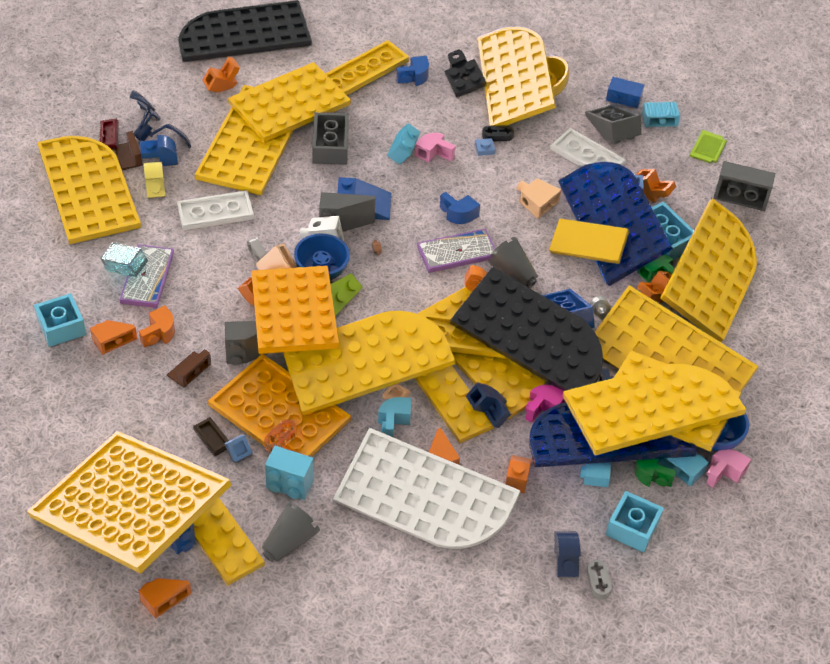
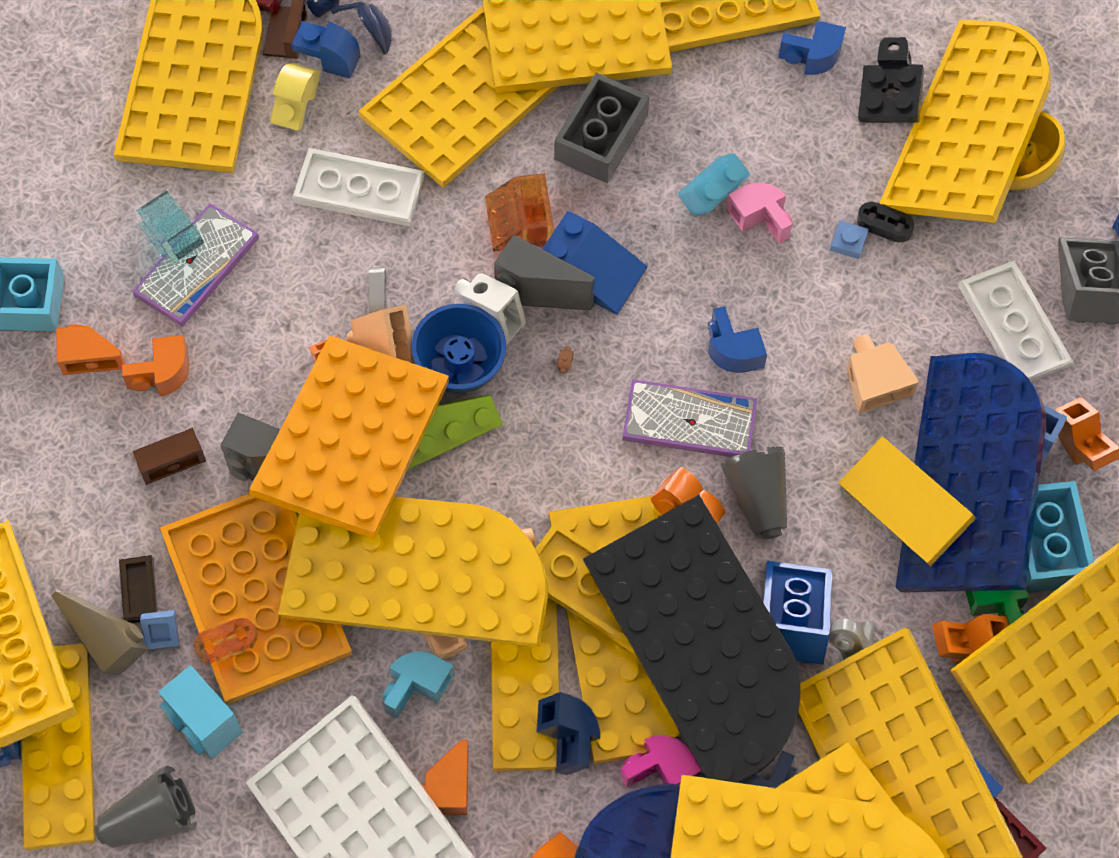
camera: 30 degrees right, 15 degrees up
none -> dark tan slope [51,591,148,675]
none -> clear orange slope [485,173,554,252]

